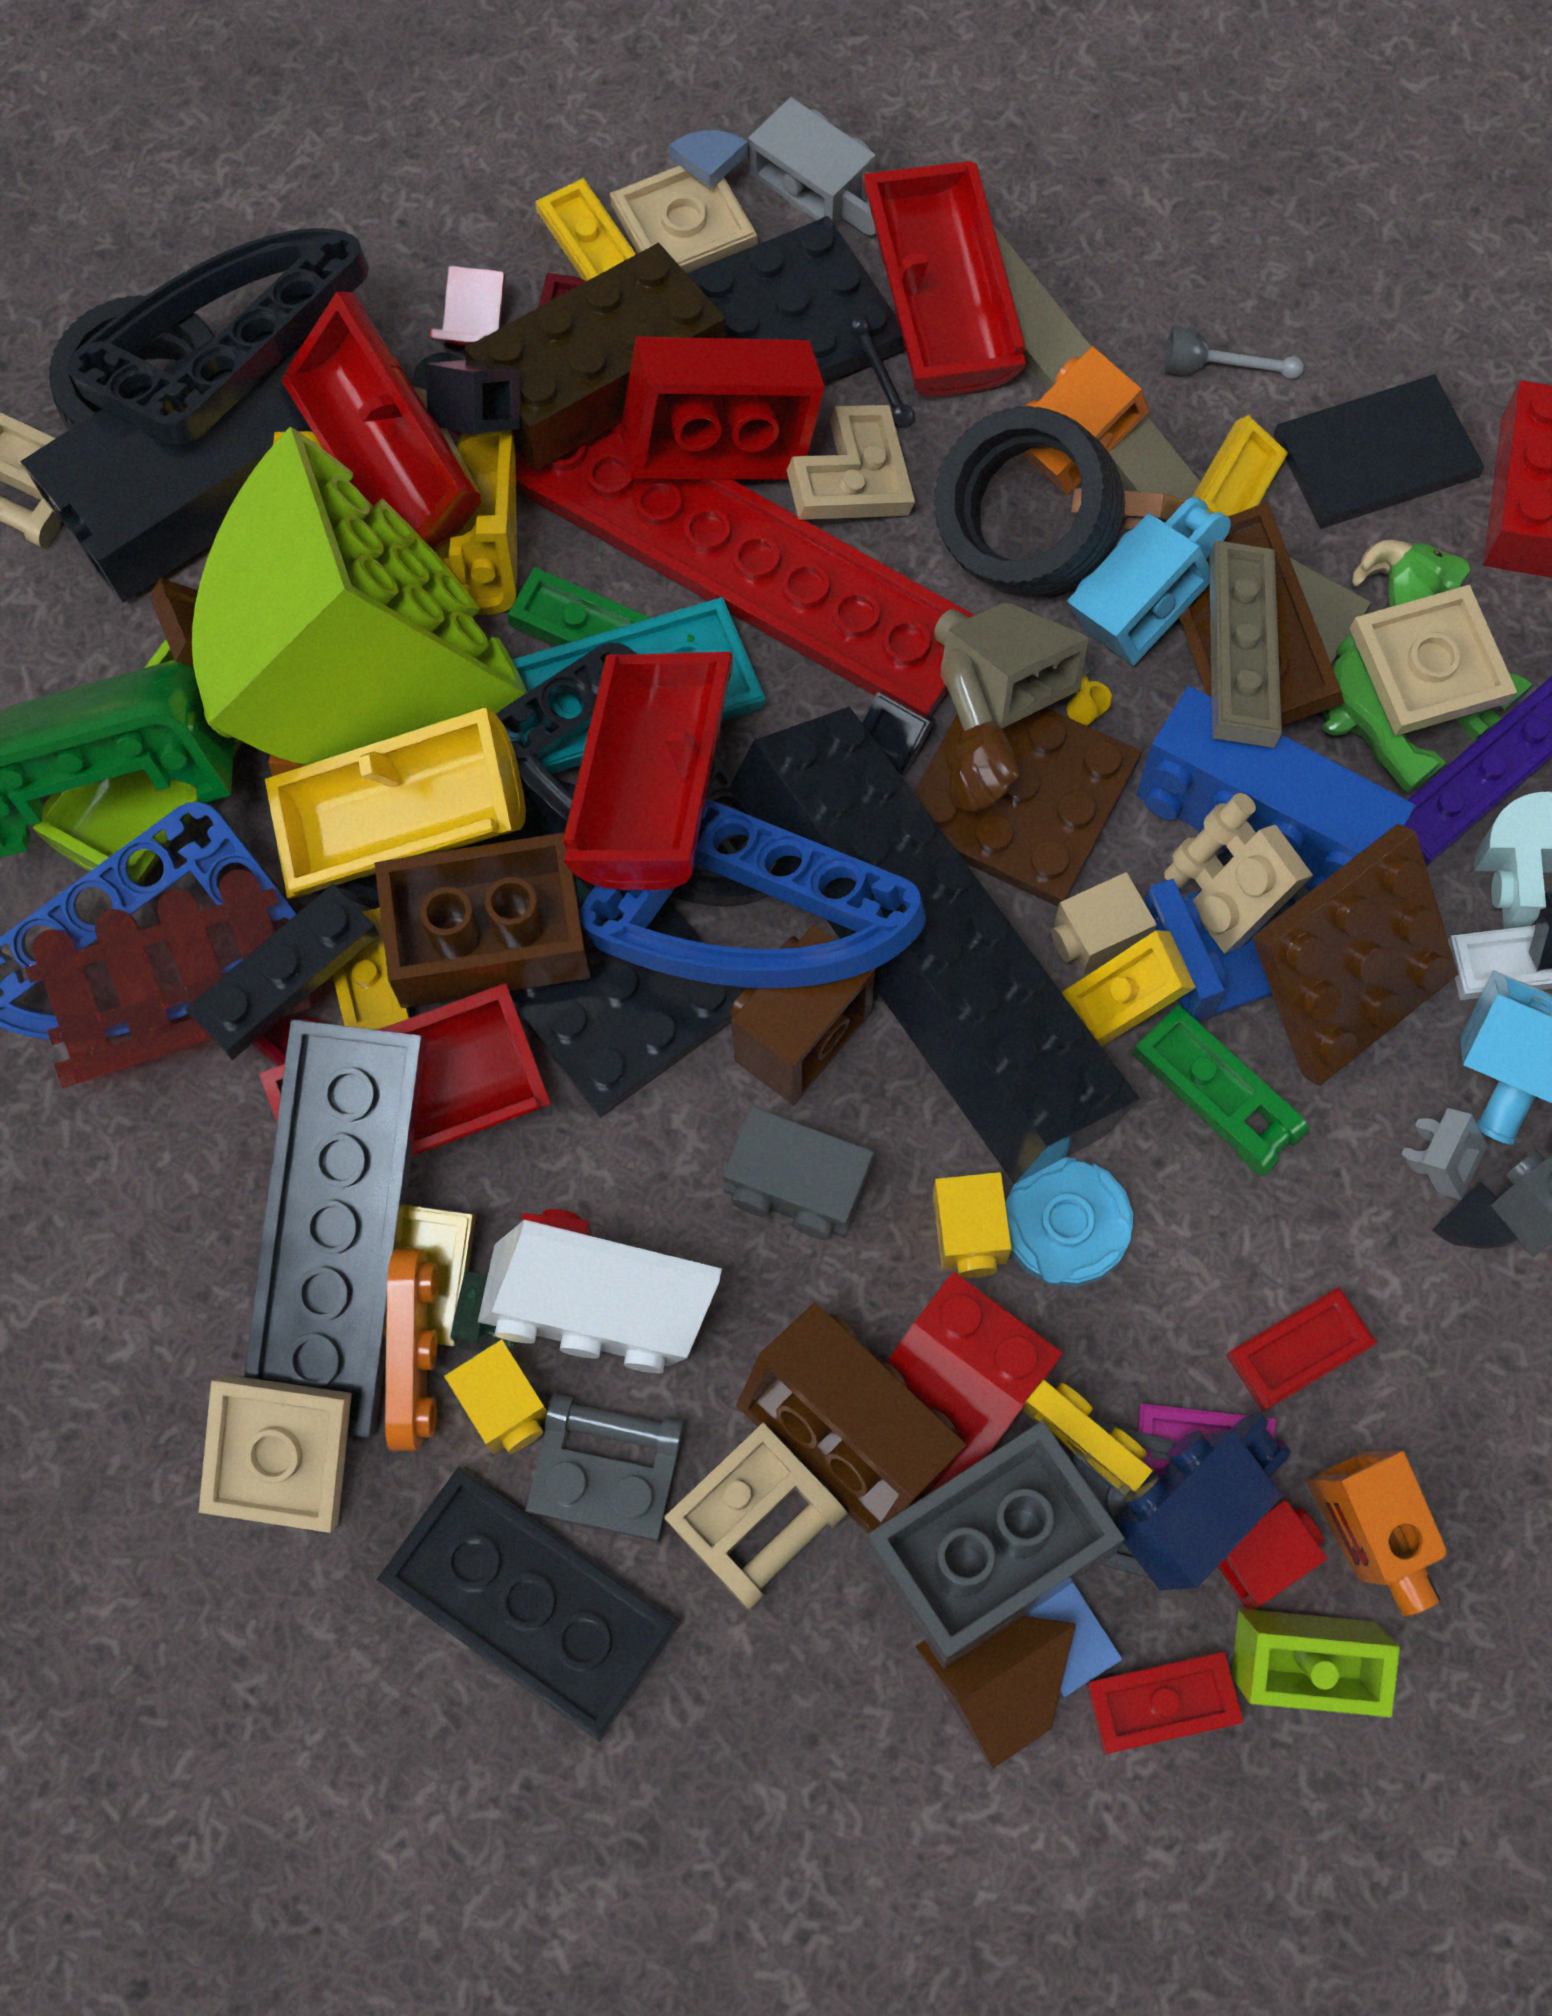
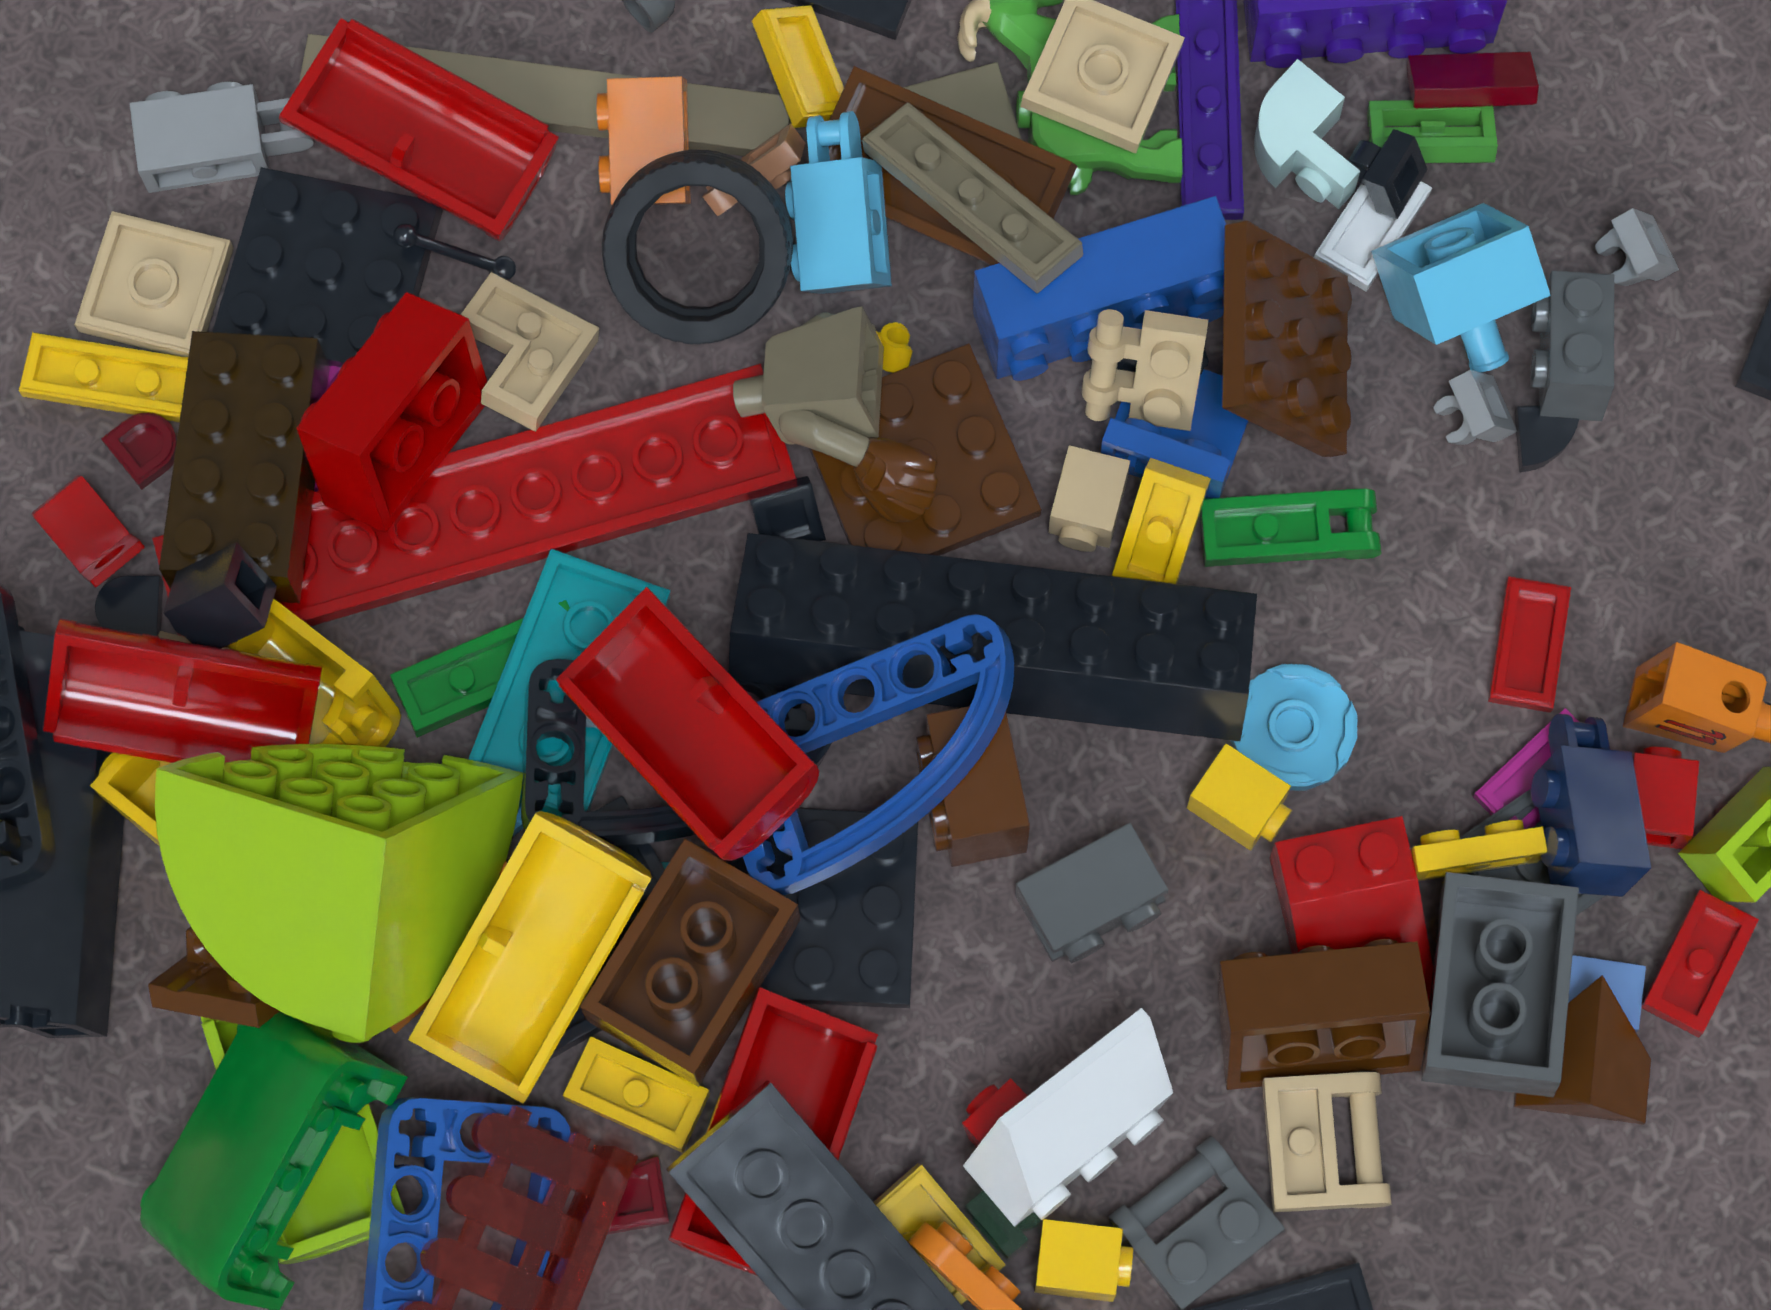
camera: 50 degrees left, 5 degrees up
black plate [185,884,379,1061] -> none
sand blue tile [669,130,748,189] -> none

